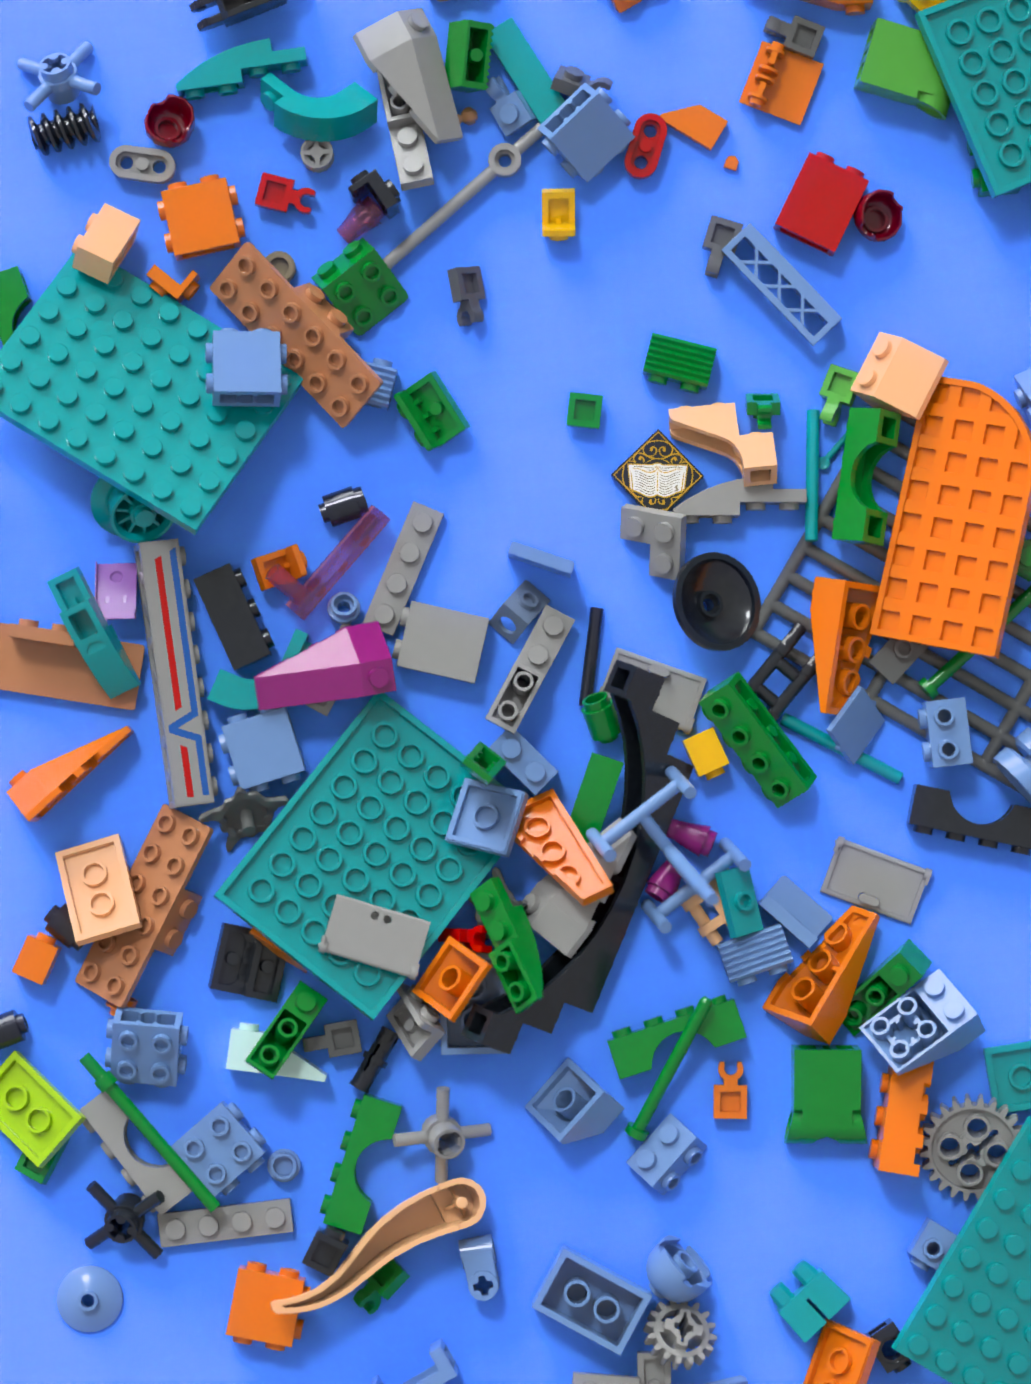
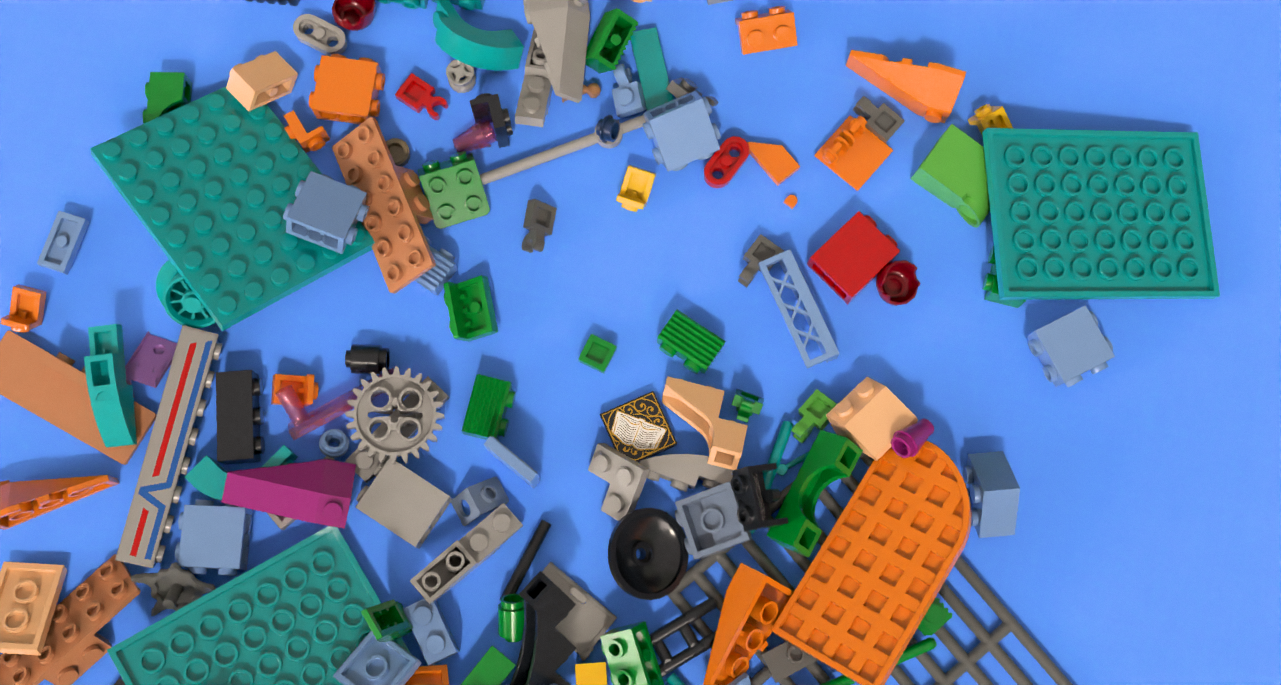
camera: 15 degrees right, 10 degrees down
none -> light grey gear [345,366,445,465]
none -> green brick [461,374,516,441]
none -> dark blue plate [596,115,620,143]
none -> sand blue plate [675,481,752,560]
none -> black window [731,463,789,532]
none -> magenta cone [891,418,934,458]

